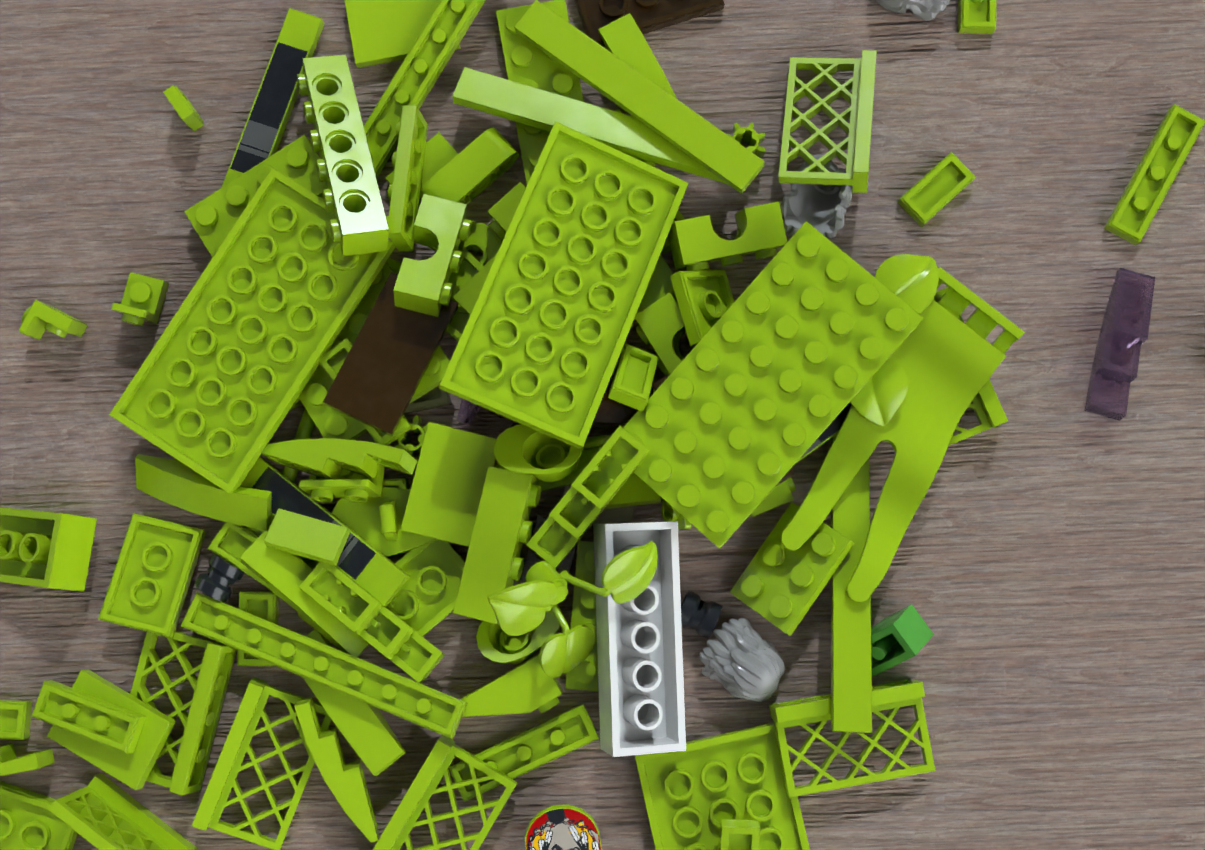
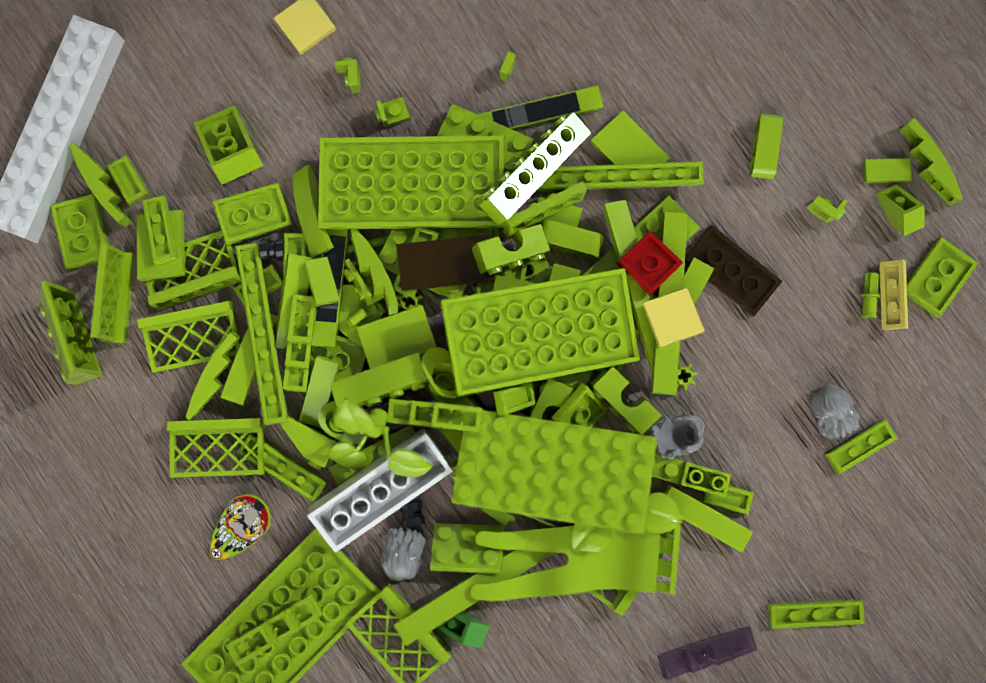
camera: 50 degrees right, 0 degrees up
lime fence [778,50,877,193] -> none
none -> lime tile [299,355,340,428]
none -> red tile [617,231,683,296]
none -> light yellow tile [642,288,705,348]
none -> lime slope [652,453,731,497]
none -> lime slope [665,485,753,553]

